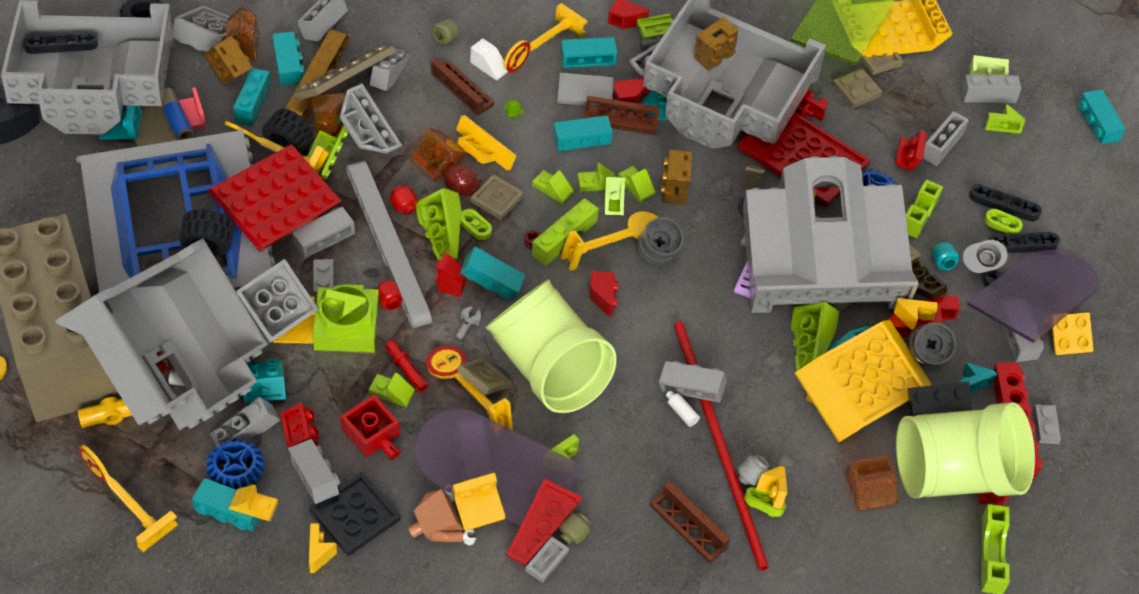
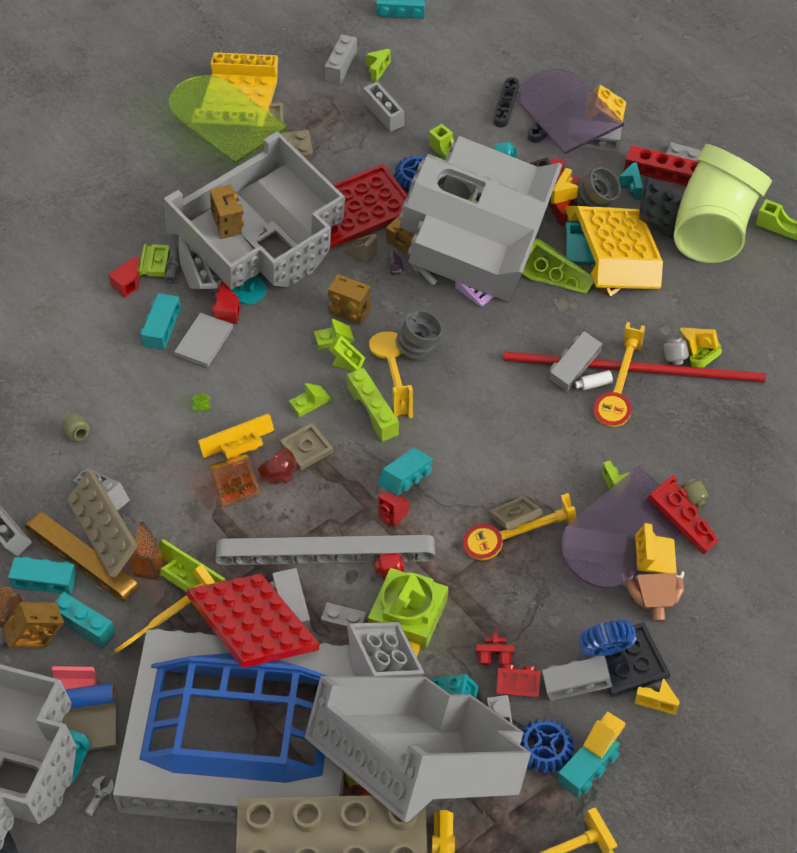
camera: 65 degrees left, 0 degrees up
black tyre [179,209,235,256] -> none
black tyre [262,108,314,155] -> none
light grey wedge [339,84,402,154] -> none
red brick [340,394,401,461] -> none
lime slope [369,372,415,408] -> none
red pin [385,340,429,393] -> none
red head [390,185,418,215] -> none
lime wedge [416,188,461,260] -> none
copper fence [431,58,494,116] -> none
light grey bar [456,306,481,340] -> none
lime plate [460,209,492,240] -> none
white slope [470,38,507,81] -> none
yellowish green cylinder [485,279,616,413] -> none
yellow piece [504,3,588,73] -> none
dark red bush [524,230,541,249] -> none
light grey plate [525,537,569,583] -> none
teal brick [553,116,613,151] -> none
lime slope [577,163,615,192] -> none
copper fence [584,96,660,135] -> none
red slope [589,271,618,316] -> none
copper fence [650,481,730,564] -> none
clear orange slope [845,455,898,511] -> none
red bracket [895,131,927,172] -> none
light grey piece [963,240,1008,273] -> none
yellowish green hinge [969,55,1009,75] -> none
black beam [969,184,1042,222] -> none
lime plate [984,209,1023,234] -> none
none -> red hips [476,631,514,665]
none -> blue gear [579,619,637,657]
none -> yellow piece [594,322,645,427]

